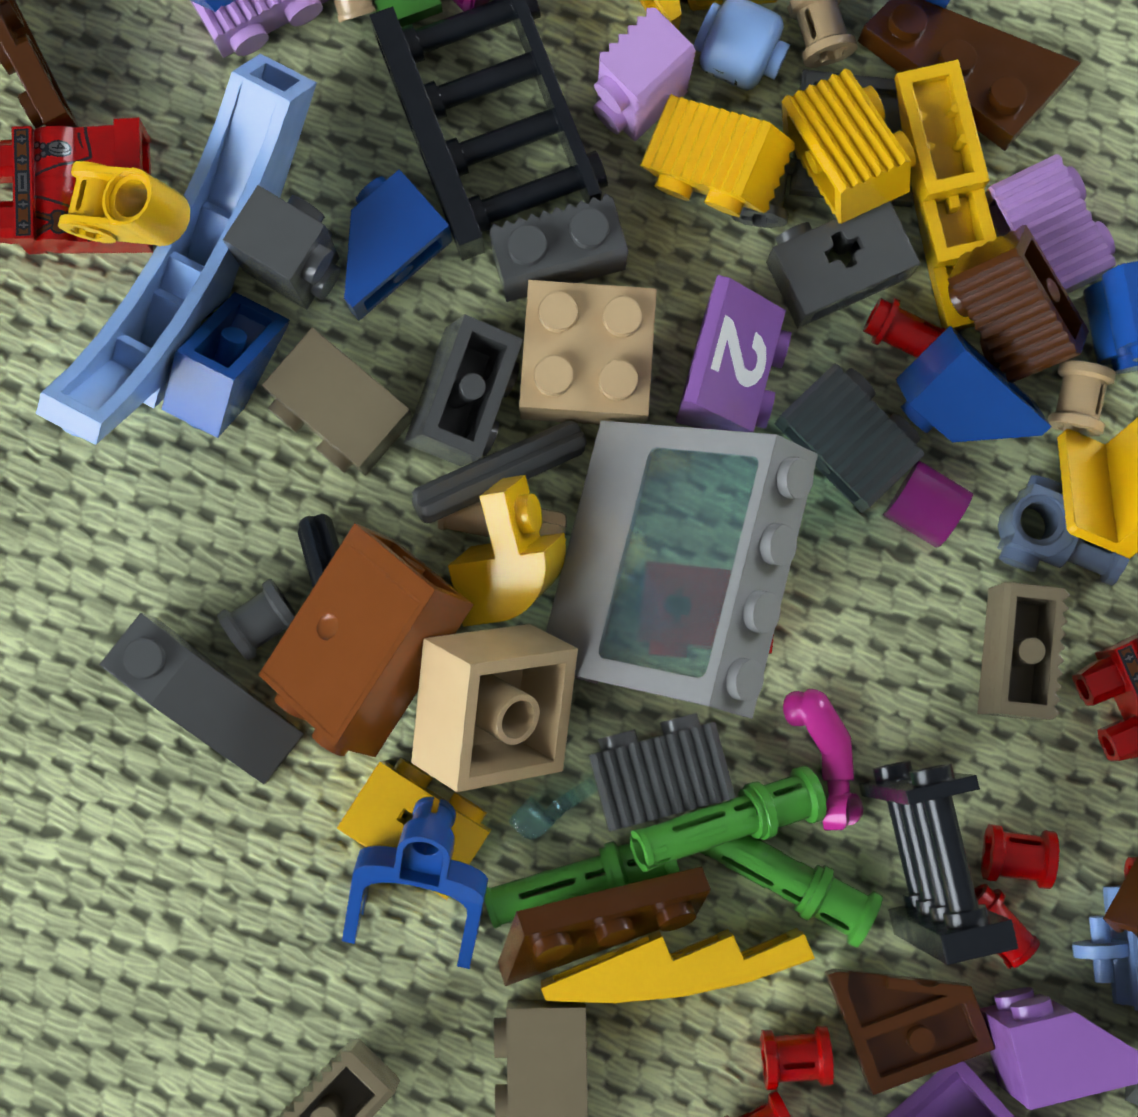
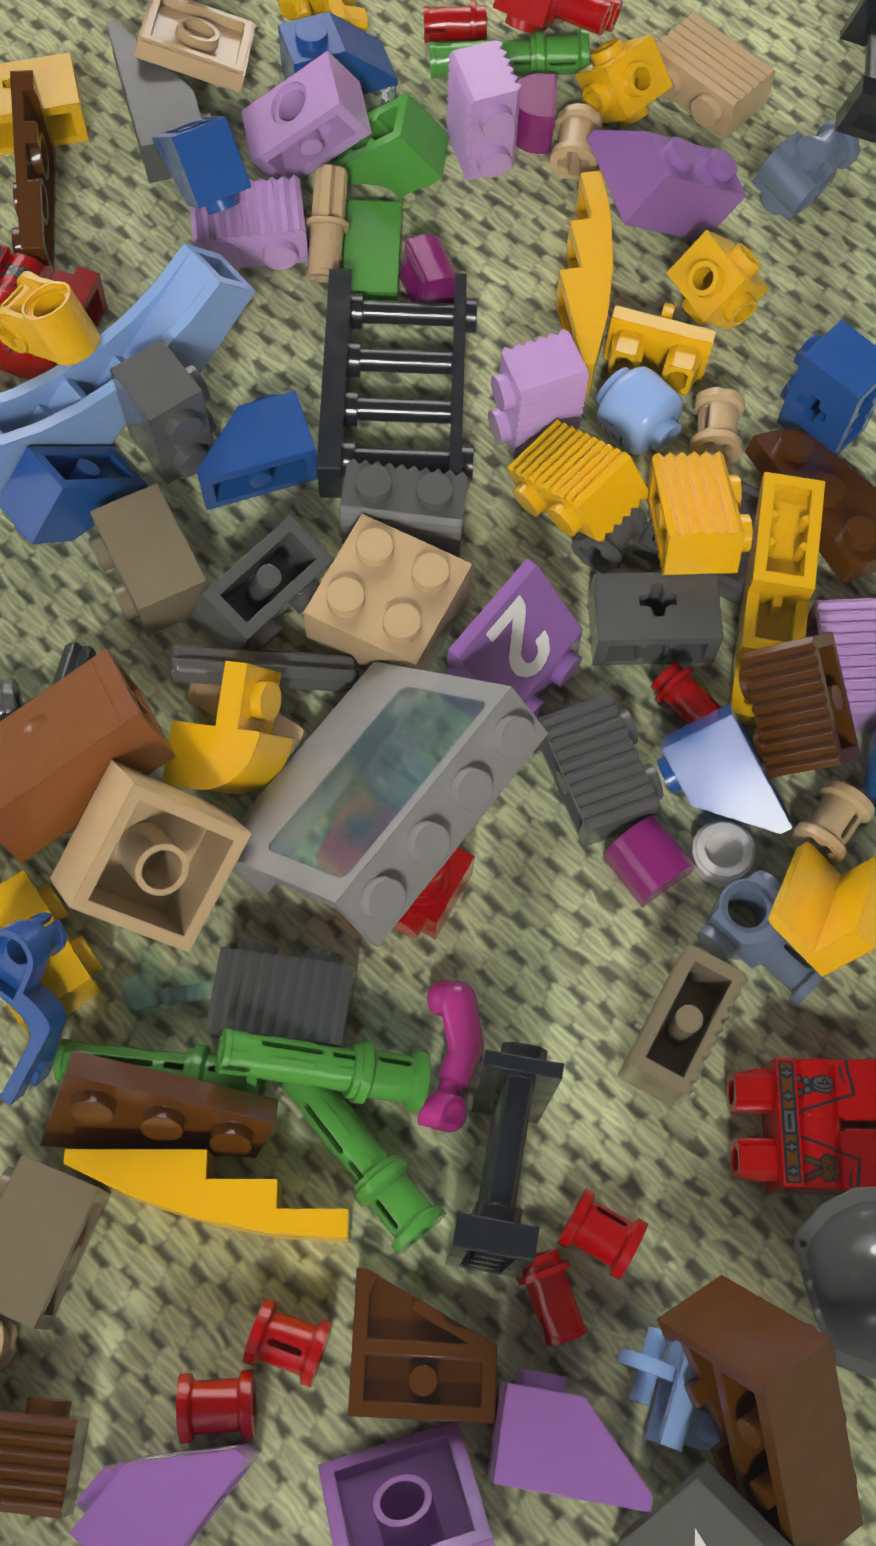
camera: 25 degrees right, 15 degrees down
none -> white tile [689,820,756,886]

